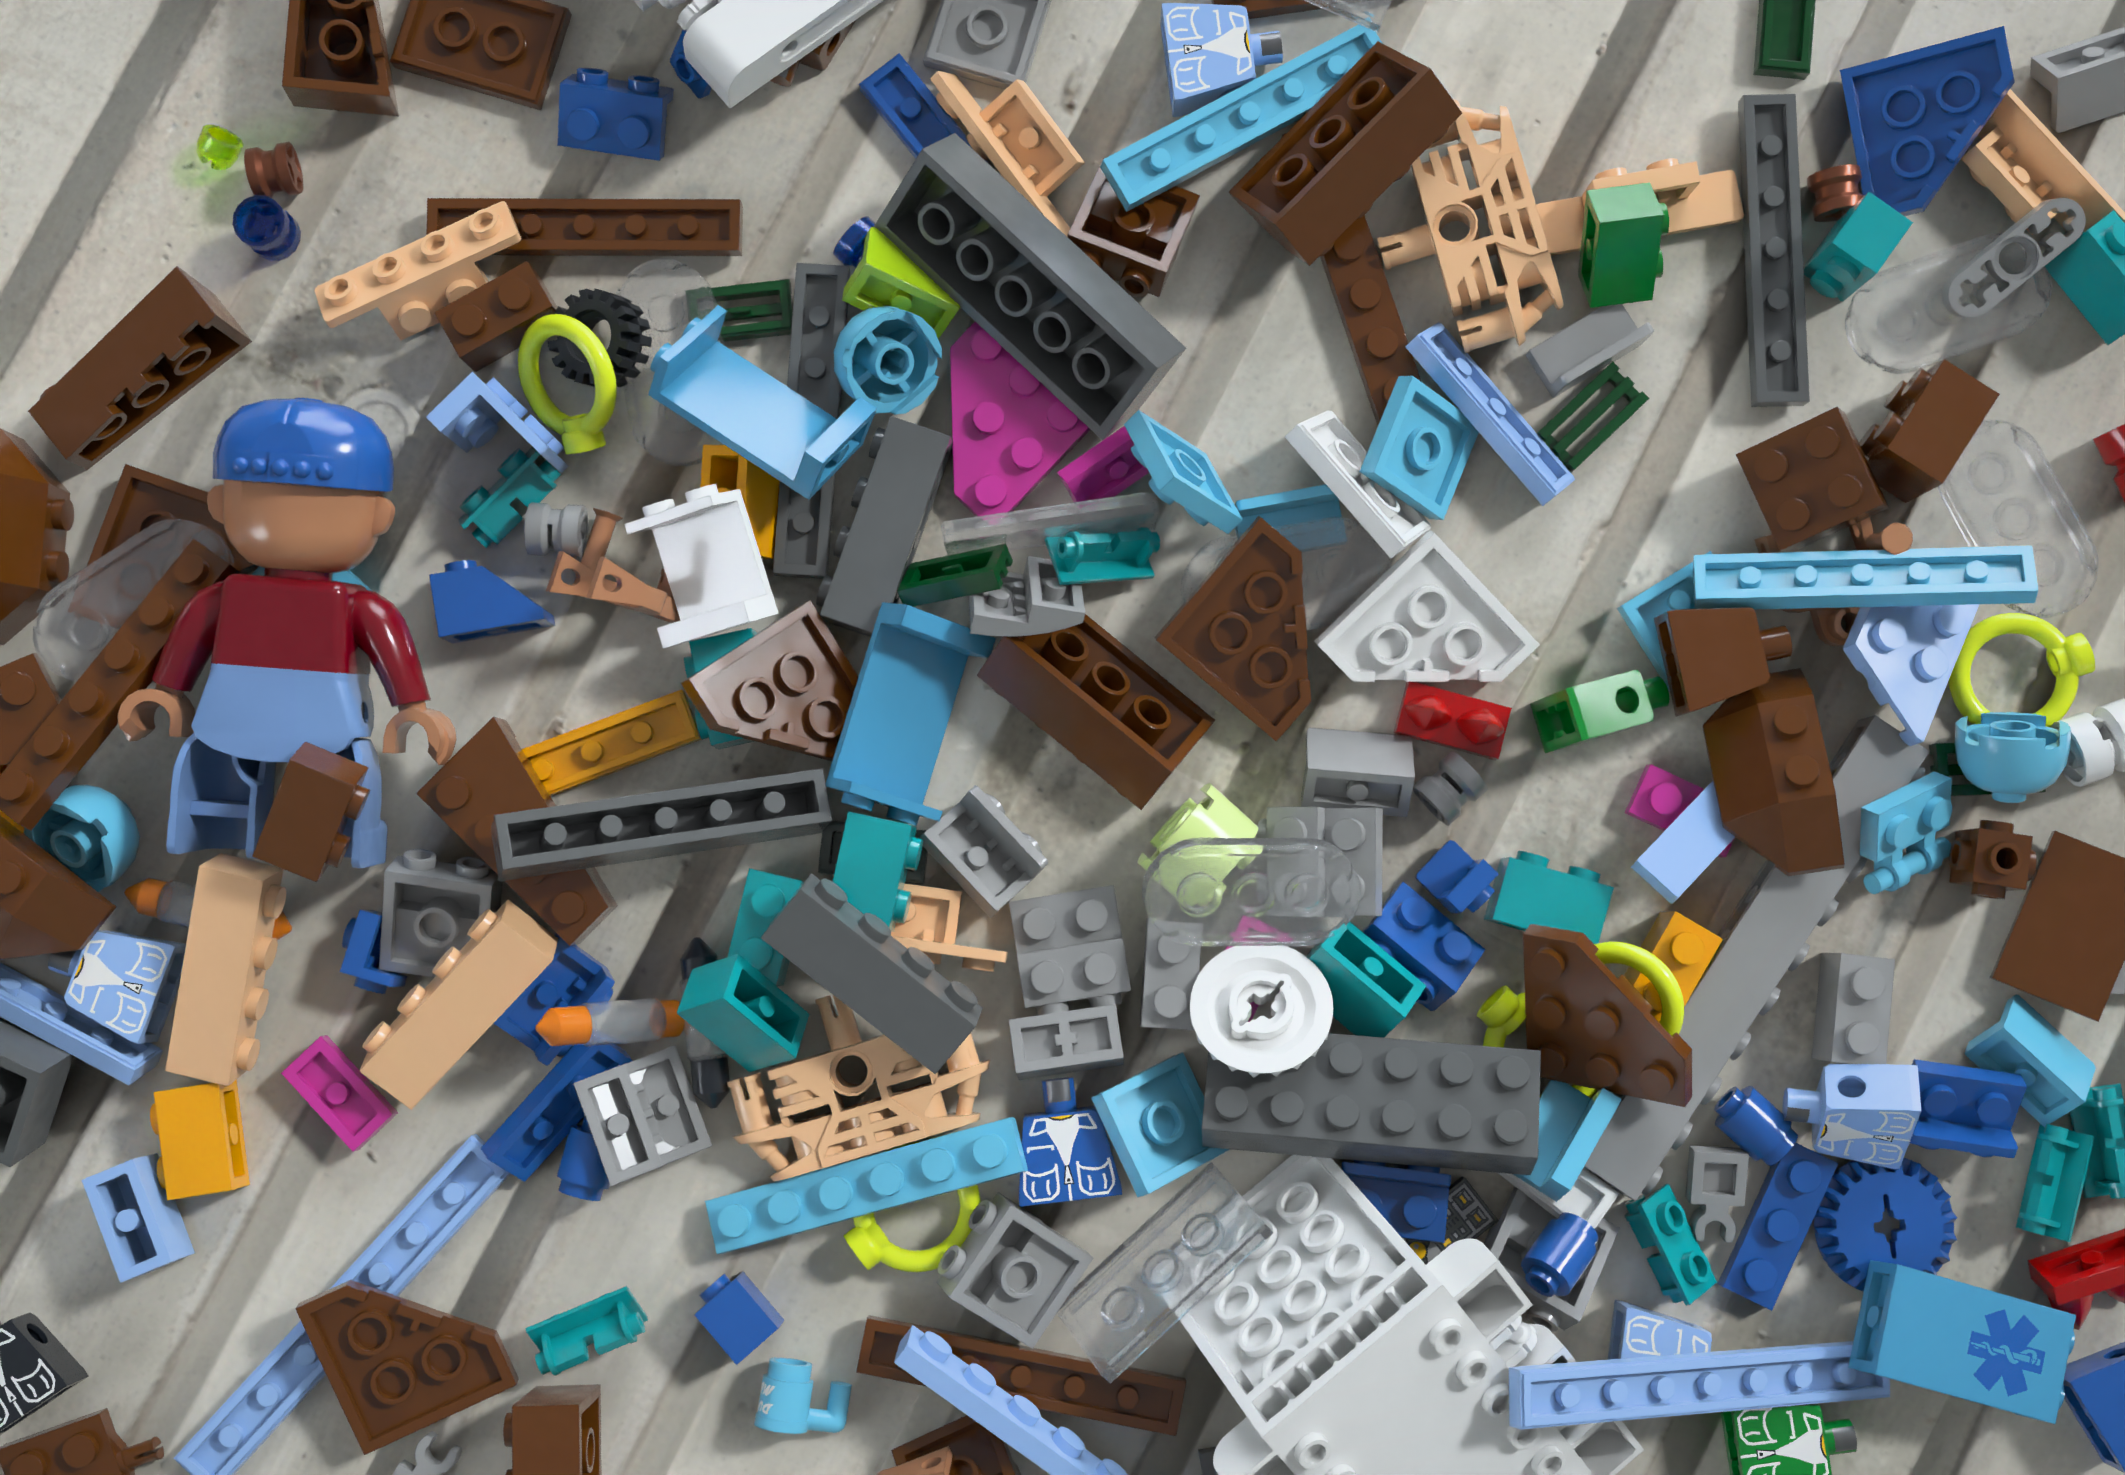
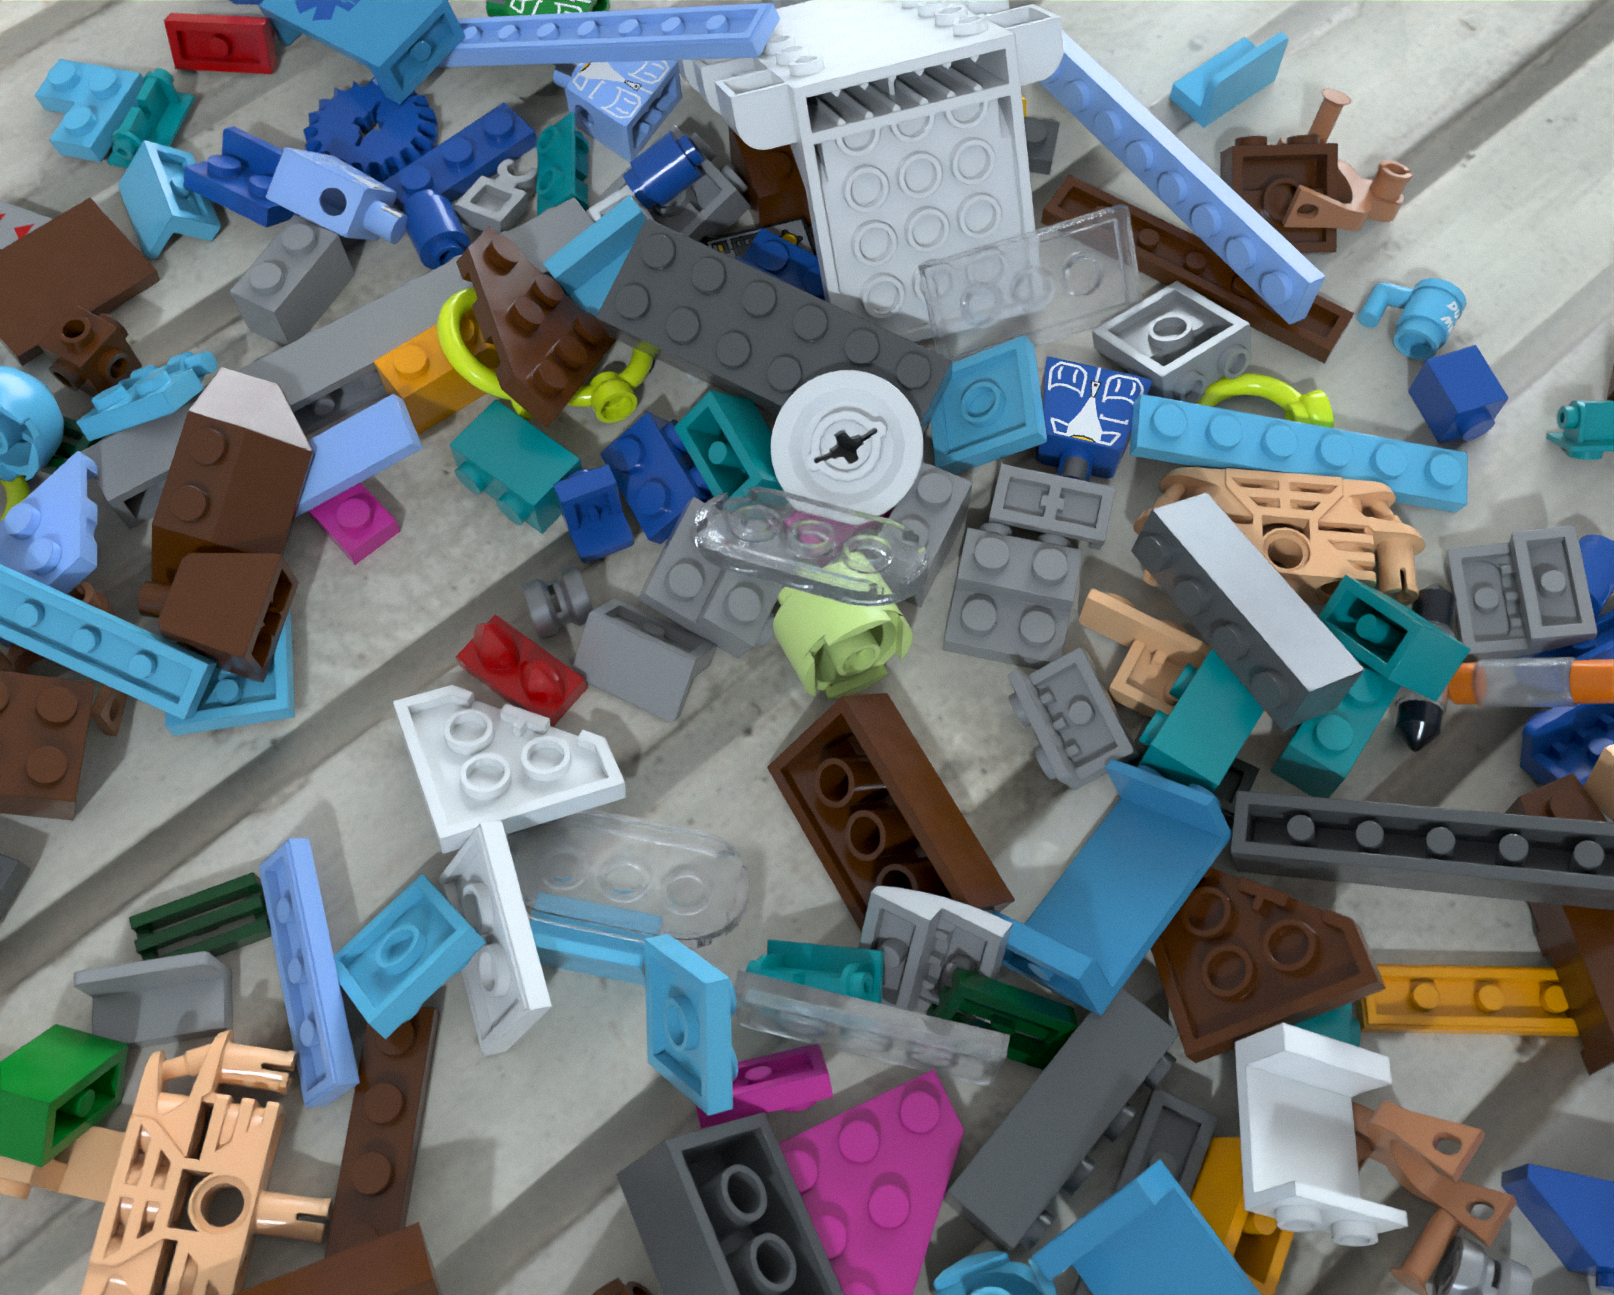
camera: 160 degrees left, 20 degrees down
reddish brown plate [1154,516,1311,742] -> none
green torso [1530,670,1670,754] -> none
teal hinge [2016,1124,2095,1242] -> none

